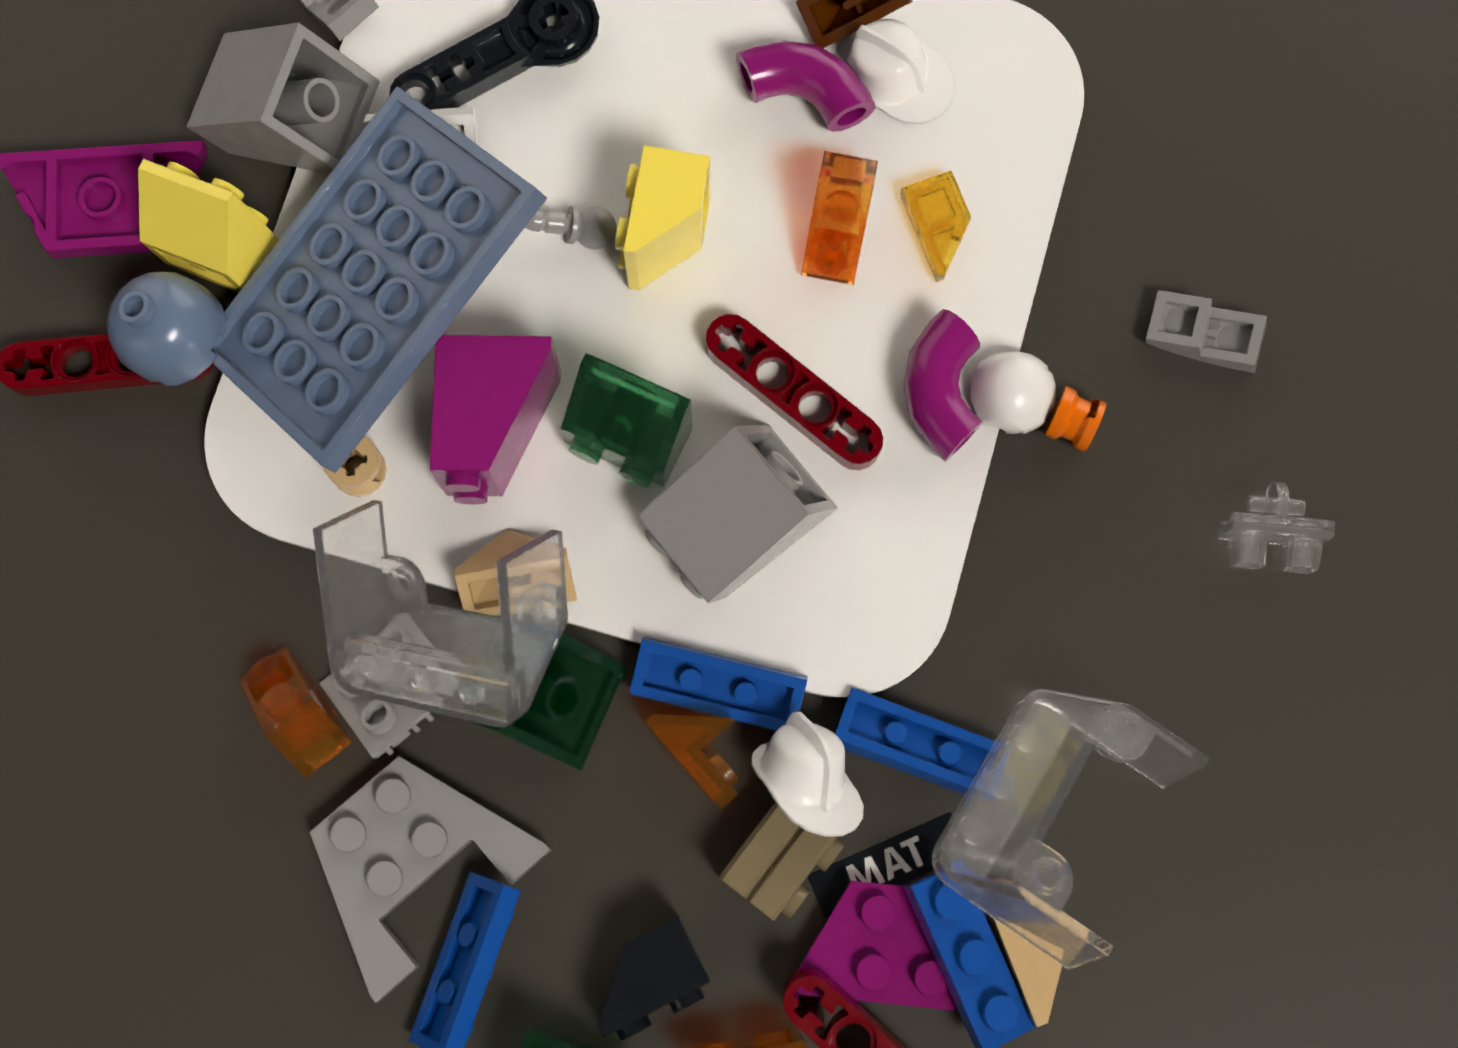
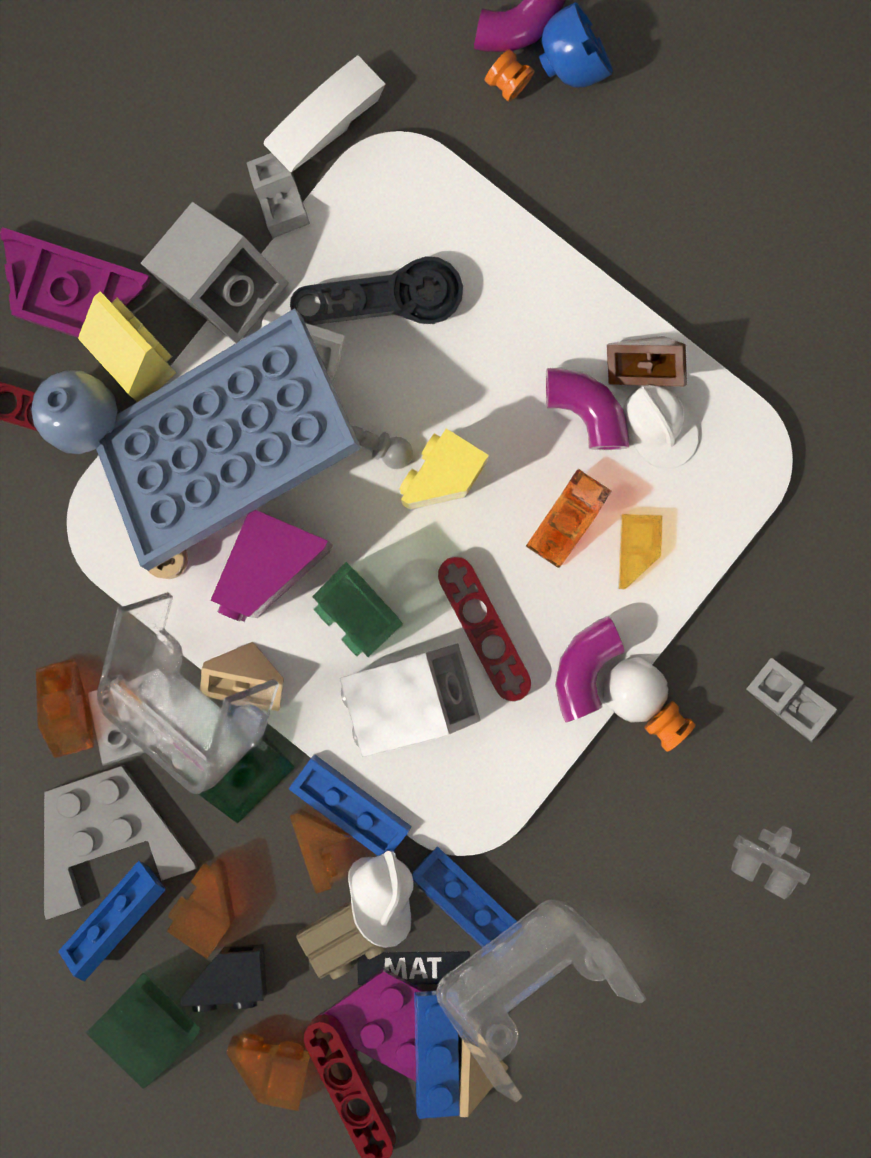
camera: 30 degrees right, 10 degrees up
none -> clear orange slope [167,858,235,959]

